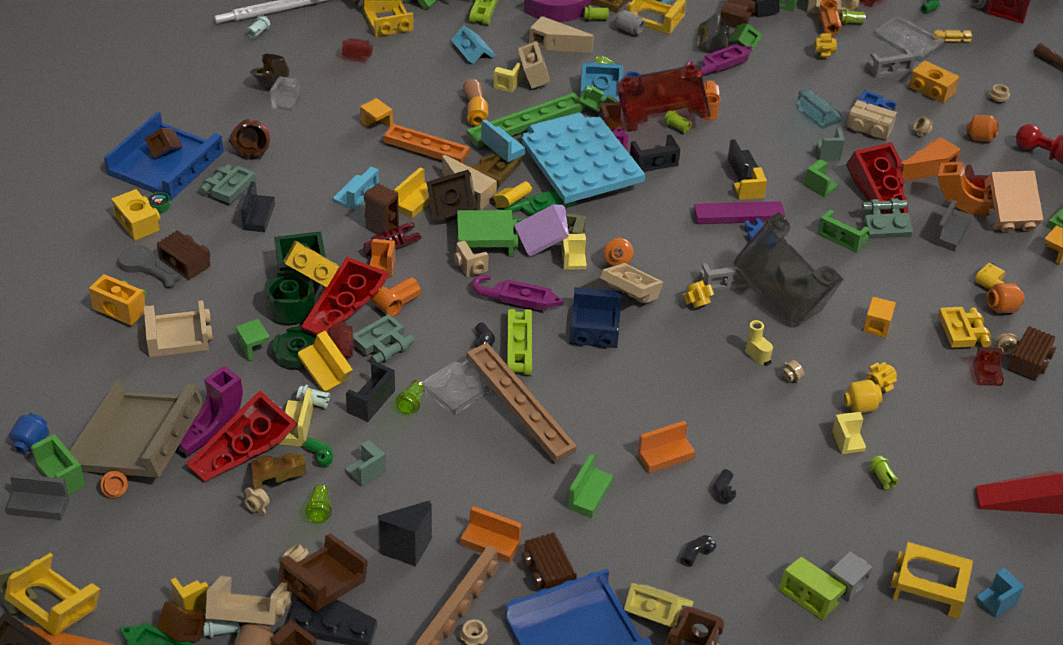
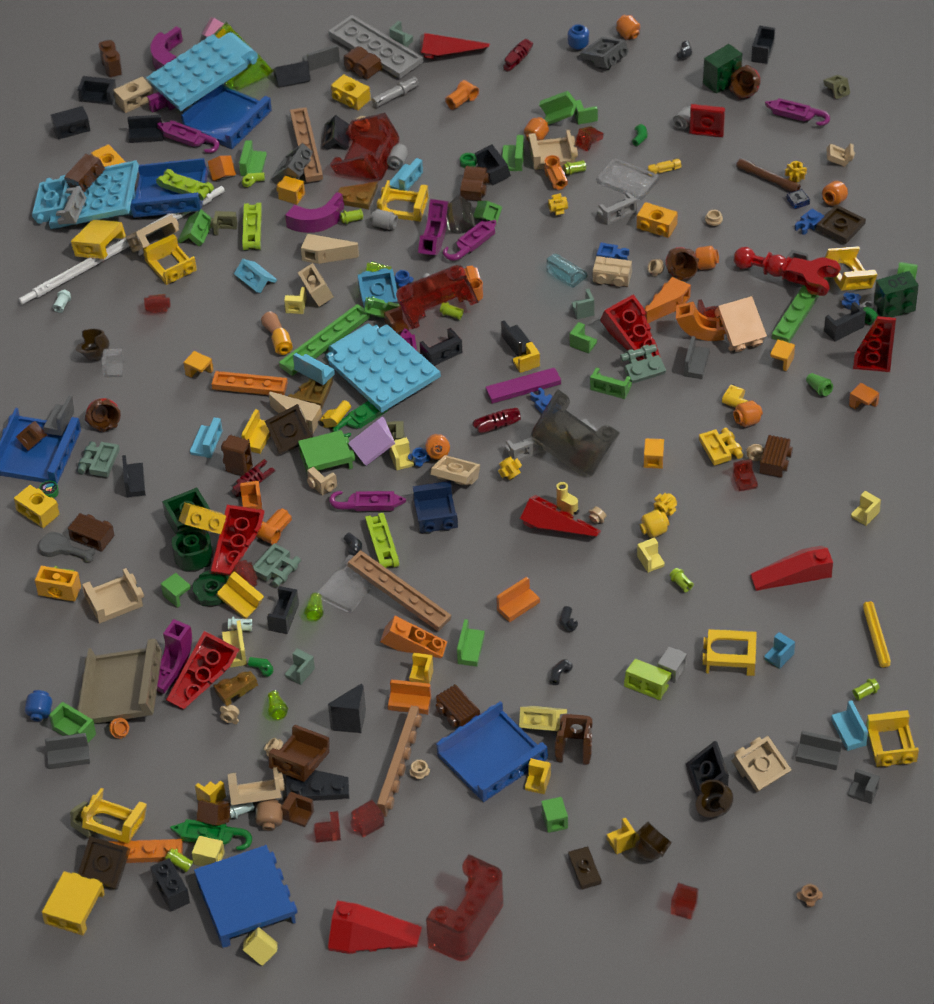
camera: 10 degrees left, 5 degrees up
none -> dark grey panel [43,396,74,436]
none -> orange slope [380,616,447,658]
none -> blue plate [408,448,431,467]
none -> yellow panel [409,653,433,684]
none -> magenta arch [418,199,448,255]
none -> dark red hinge [472,408,521,433]
none -> red wedge [520,495,601,536]
none -> reddish brown hair [665,247,699,280]

